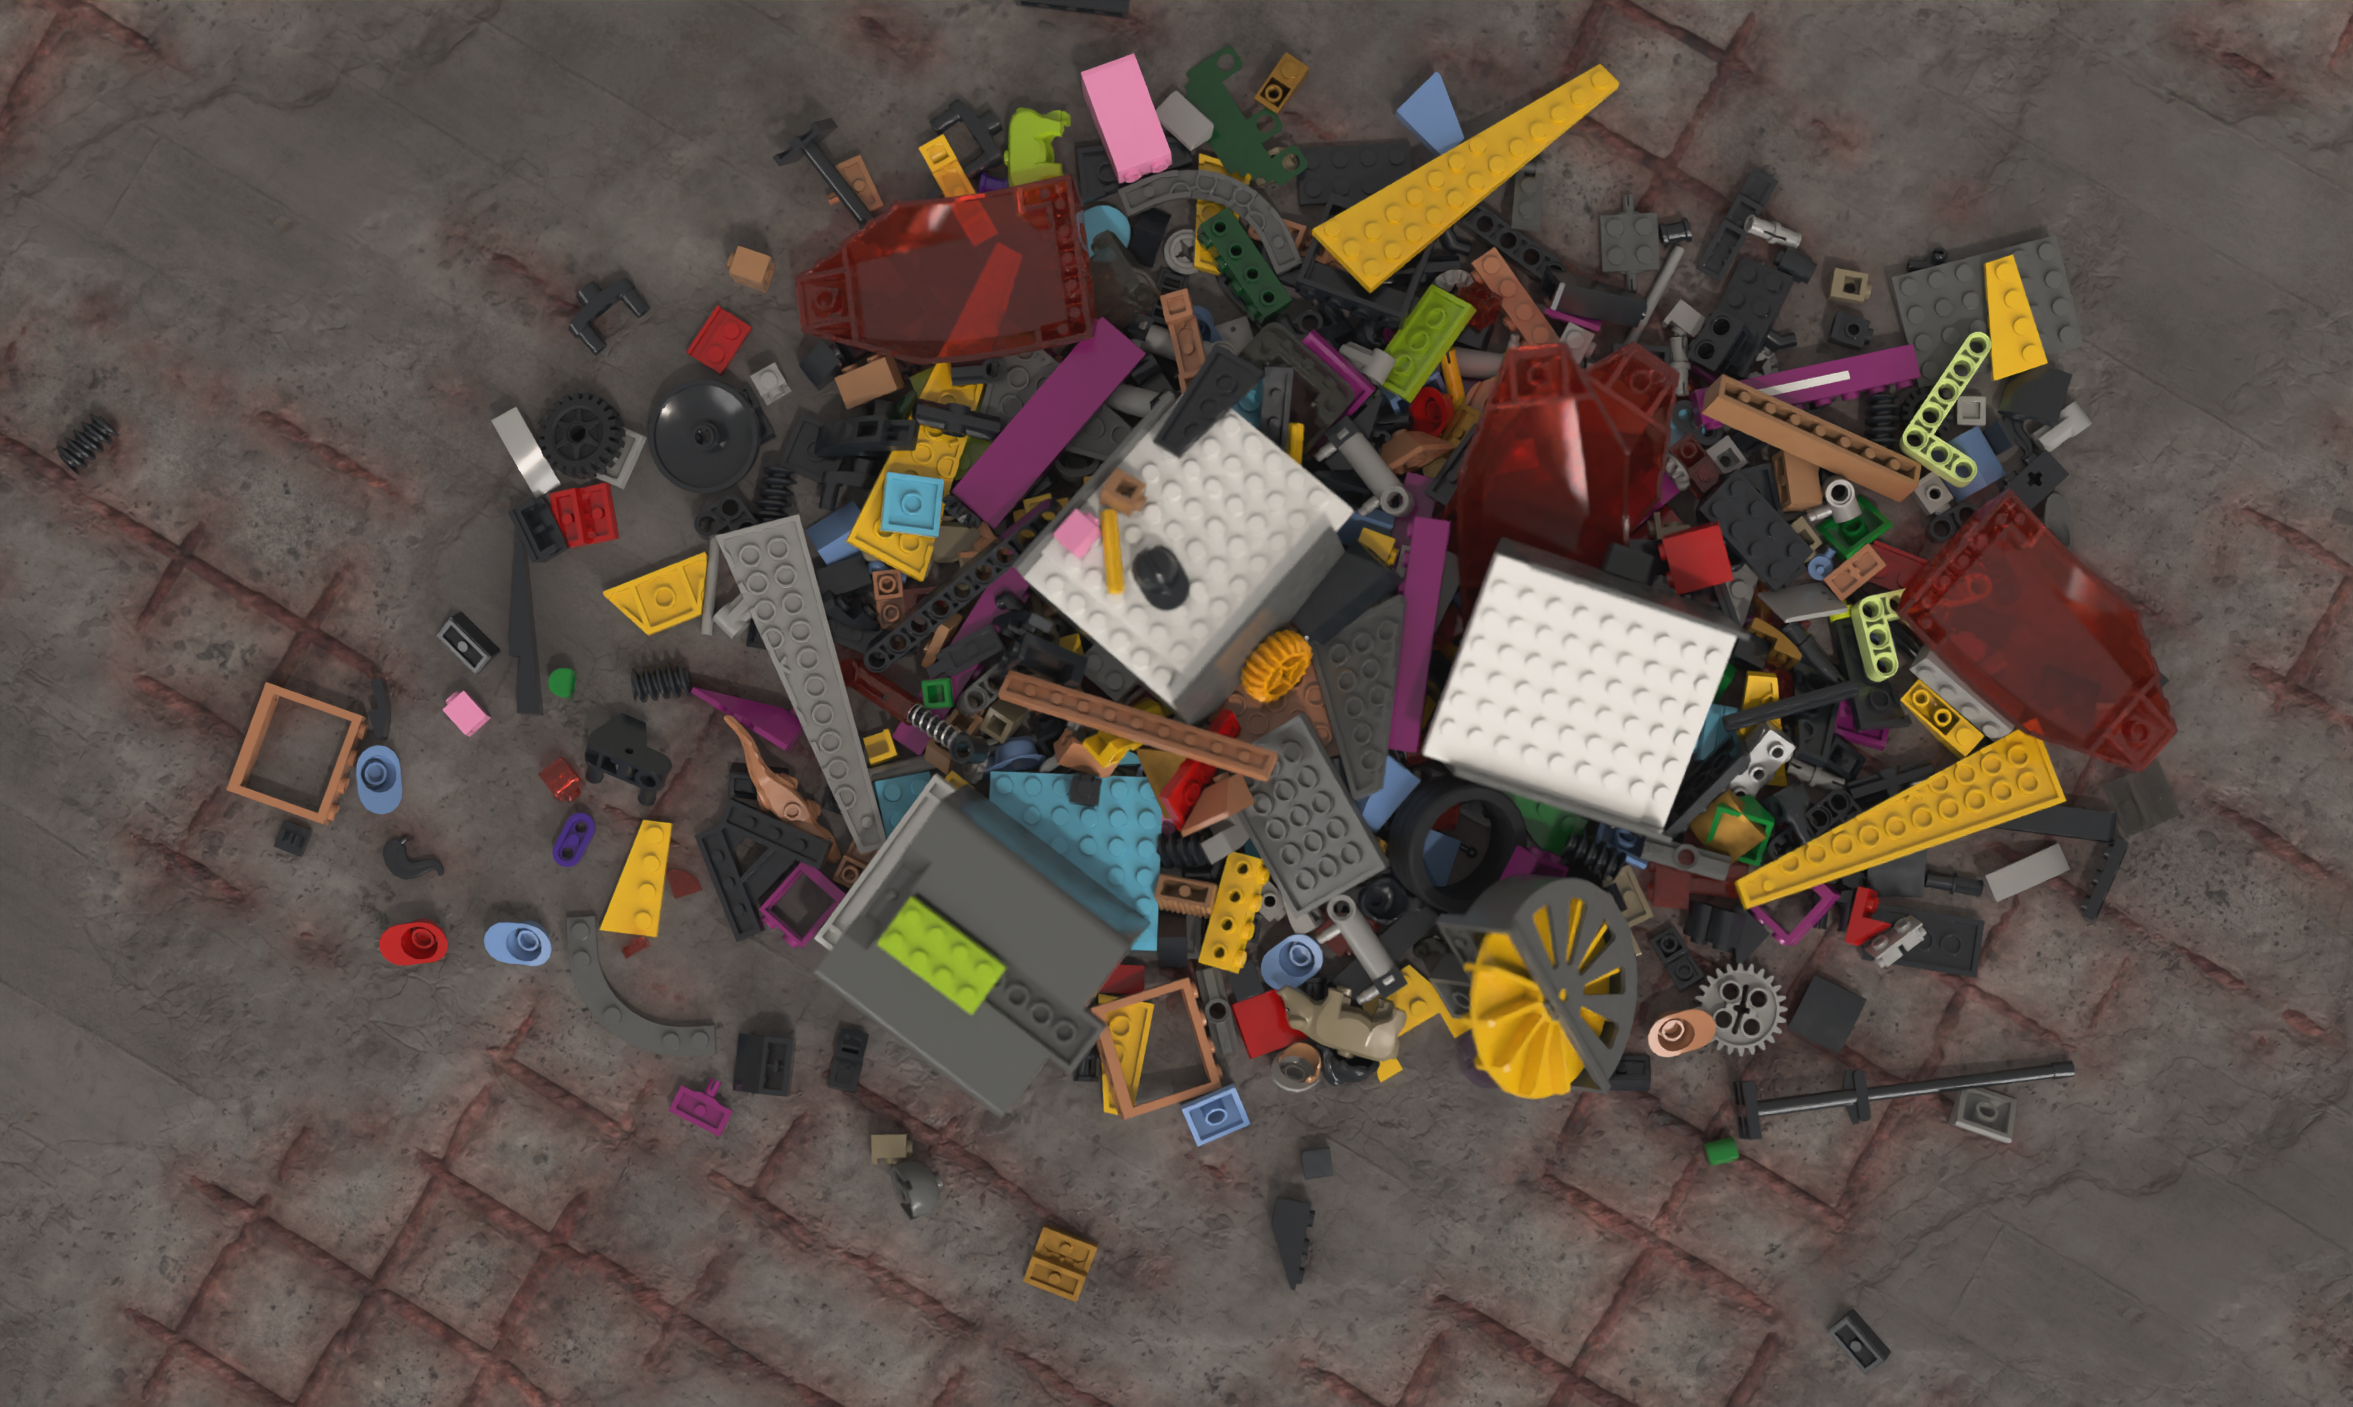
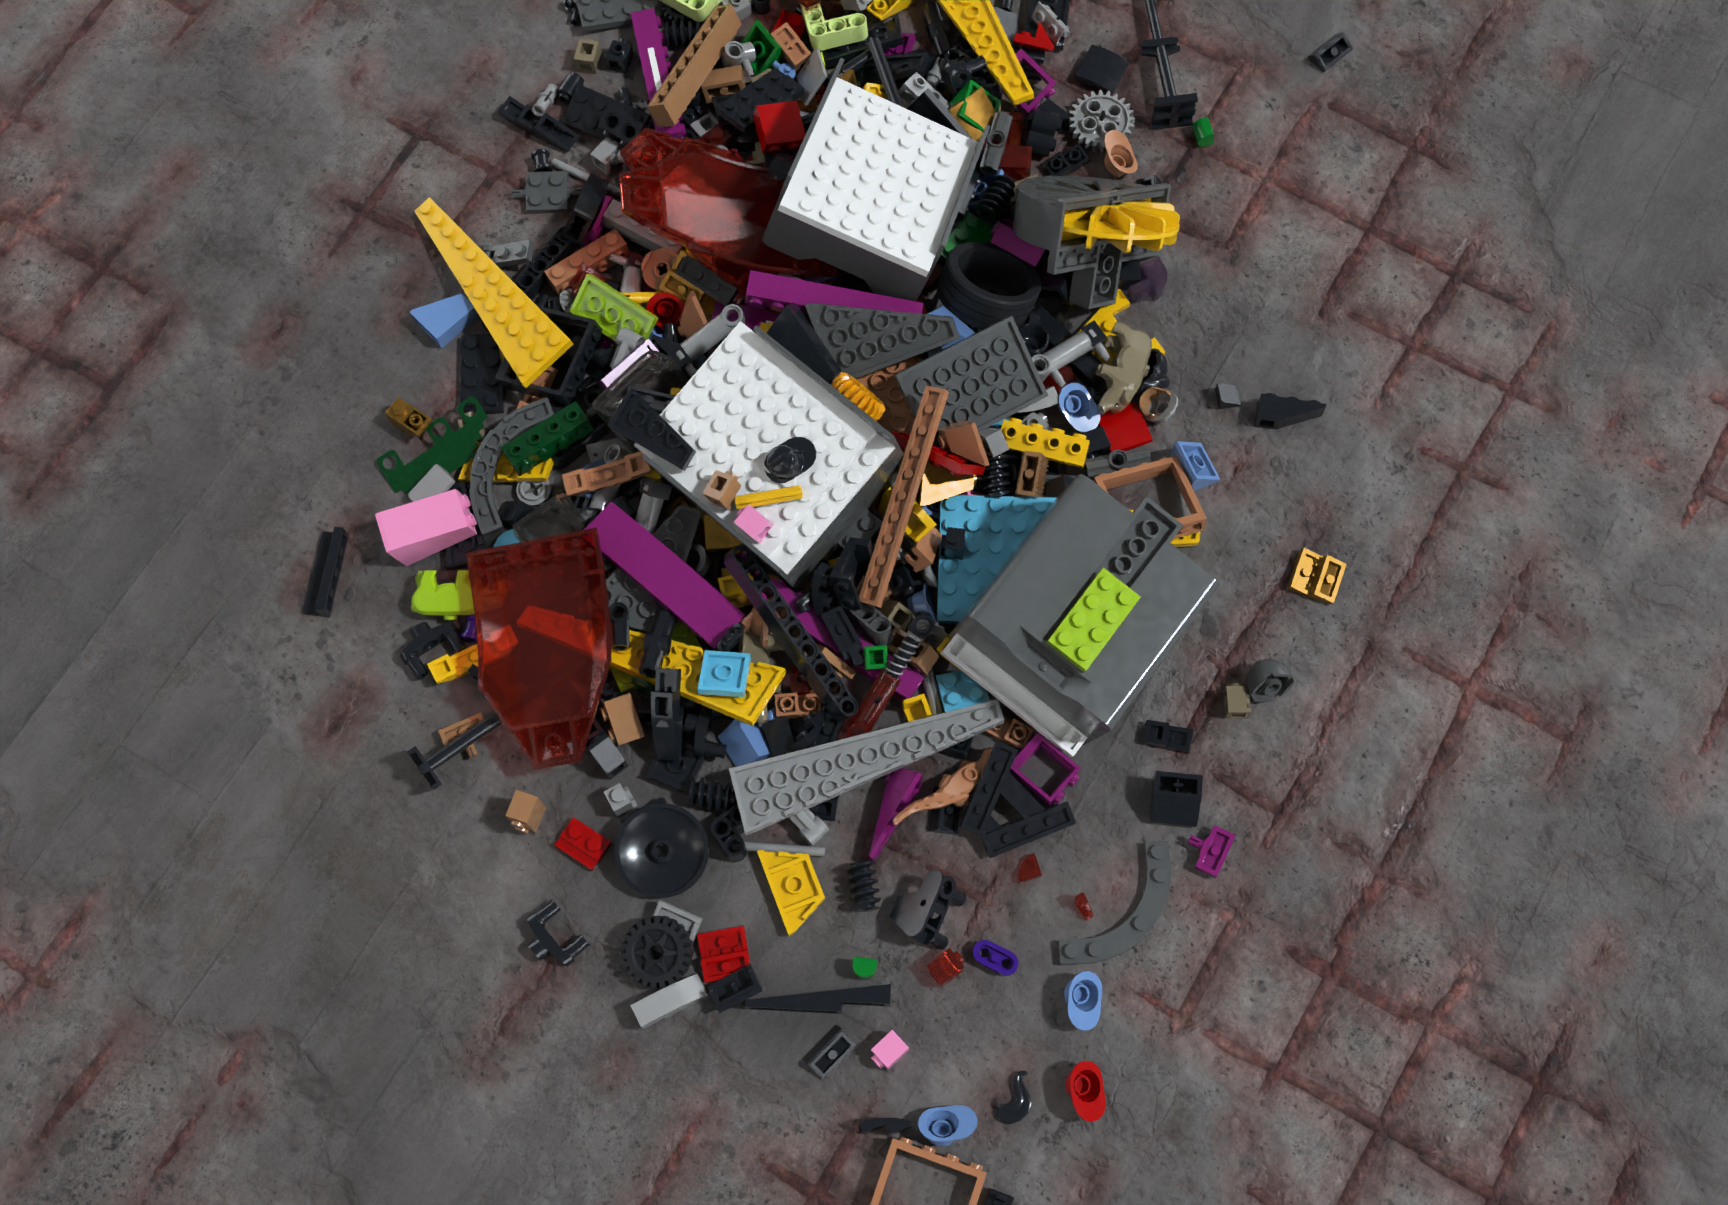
camera: 90 degrees left, 15 degrees down
yellow wing [600,820,673,937] -> none

